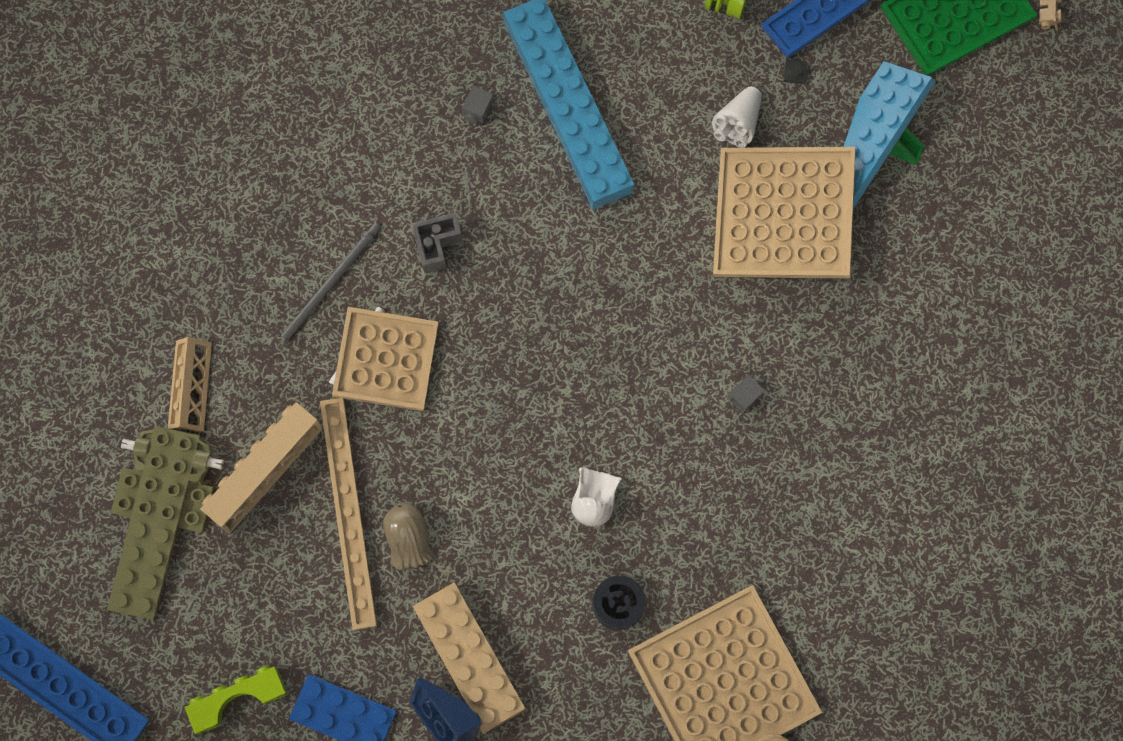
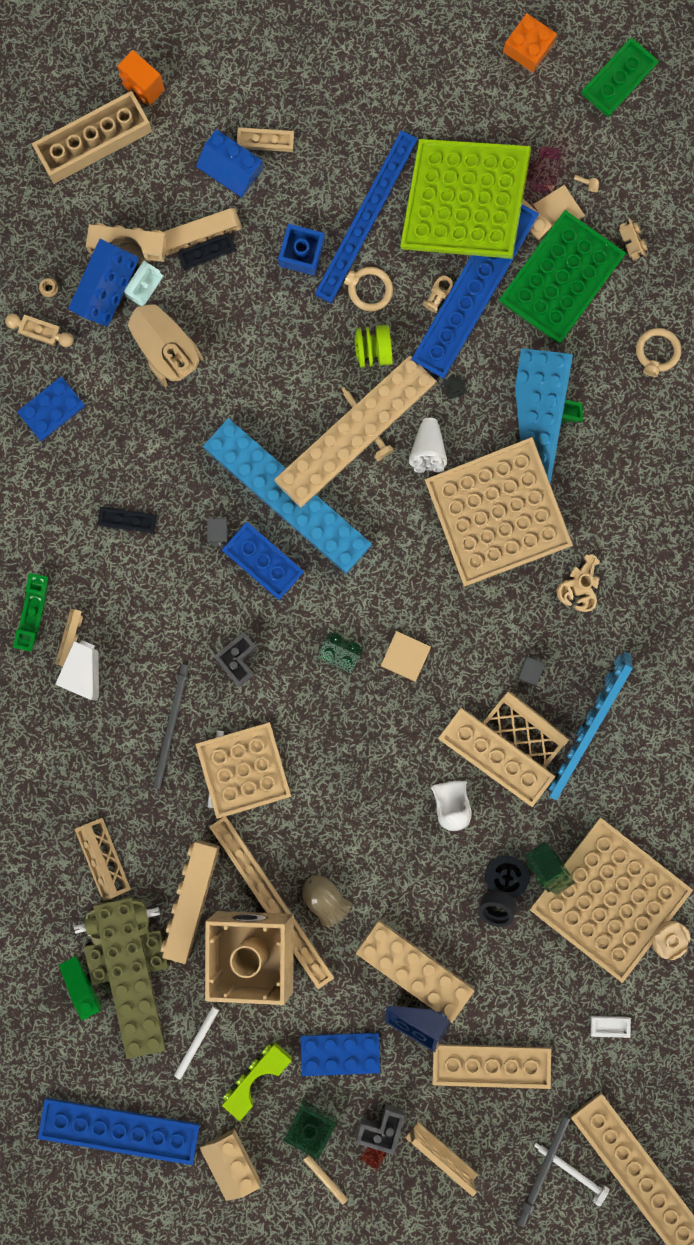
camera: 20 degrees left, 10 degrees up
none -> green slope [13,573,48,652]
none -> tan plate [55,609,83,666]
none -> white slope [55,640,99,701]
none -> green slope [59,956,103,1021]
none -> black tile [97,507,157,534]
none -> white bar [174,1006,219,1079]
none -> tan brick [205,911,294,1005]
none -> blue plate [222,522,304,601]
none -> tan plate [274,355,437,508]
none -> clear green bracket [317,632,364,674]
none -> tan piece [342,387,394,461]
none -> tan tile [381,631,431,682]
none -> tan plate [438,707,555,807]
none -> black tyre [478,891,517,927]
none -> tan fence [482,690,569,768]
none -> clear green brick [525,842,576,896]
none -> dark azure wing [548,651,633,801]
none -> tan animal [556,554,600,612]
none -> tan piece [636,328,681,377]

